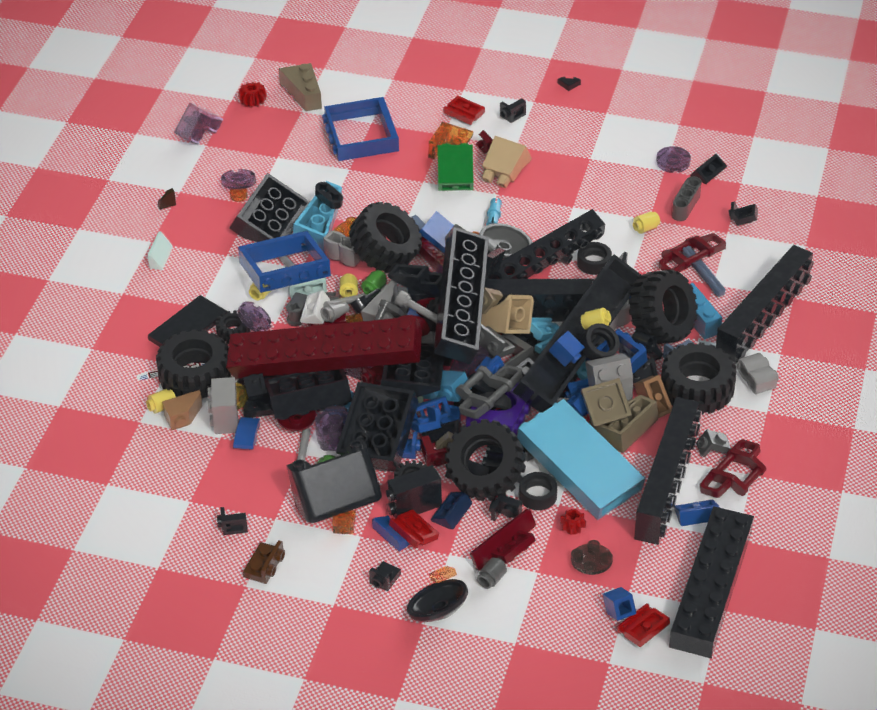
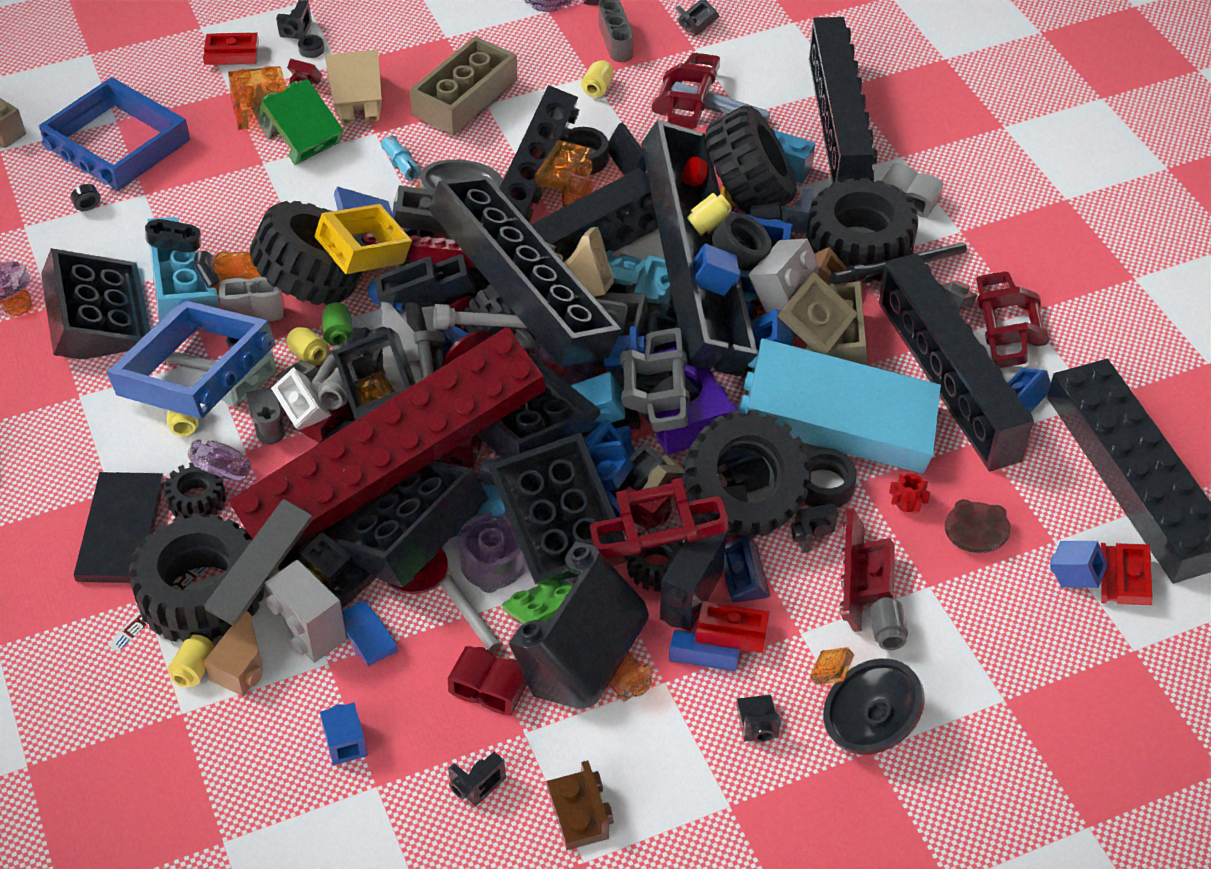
camera: 40 degrees left, 5 degrees up
none -> black tile [70,184,101,211]
none -> black arm [193,250,220,288]
none -> dark grey tile [204,499,312,627]
none -> black tile [298,35,324,58]
none -> yellow window [314,204,412,274]
none -> blue brick [320,703,367,765]
none -> black window [332,327,416,420]
none -> dark tan brick [409,36,518,135]
none -> dark red brick [447,646,528,716]
none -> clear orange bracket [535,140,593,207]
none -> dark red bar [590,478,729,558]
none -> red tile [682,157,708,187]
none -> black bar [830,242,967,285]

